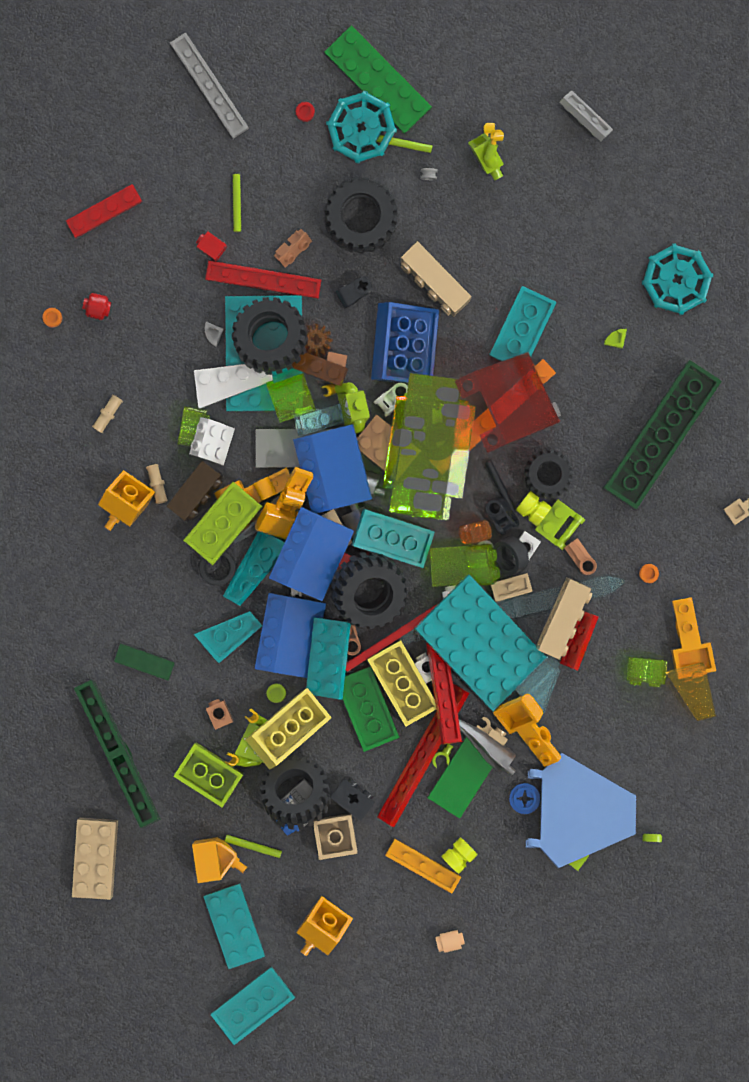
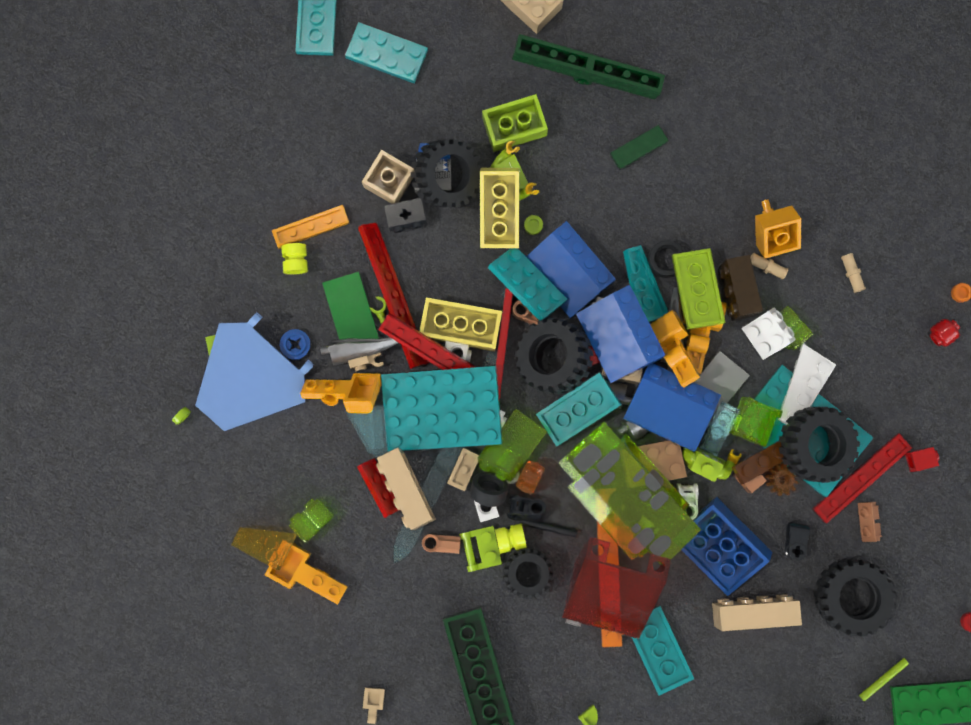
camera: 130 degrees right, 5 degrees down
light orange piece [192,837,247,883] -> none
teal wing [194,611,263,663] -> none
light grey tile [204,322,224,347] -> none
nougat brick [206,699,234,730] -> none
lime bar [225,835,282,858] -> none
lime bar [233,174,241,232] -> none
light orange piece [296,896,353,956] -> none
teal plate [326,91,397,163] -> none
green plate [343,666,400,752] -> none
light grey bush [420,168,438,181] -> none
light nougat brick [436,930,465,953] -> none
orange tile [639,564,659,583] -> none

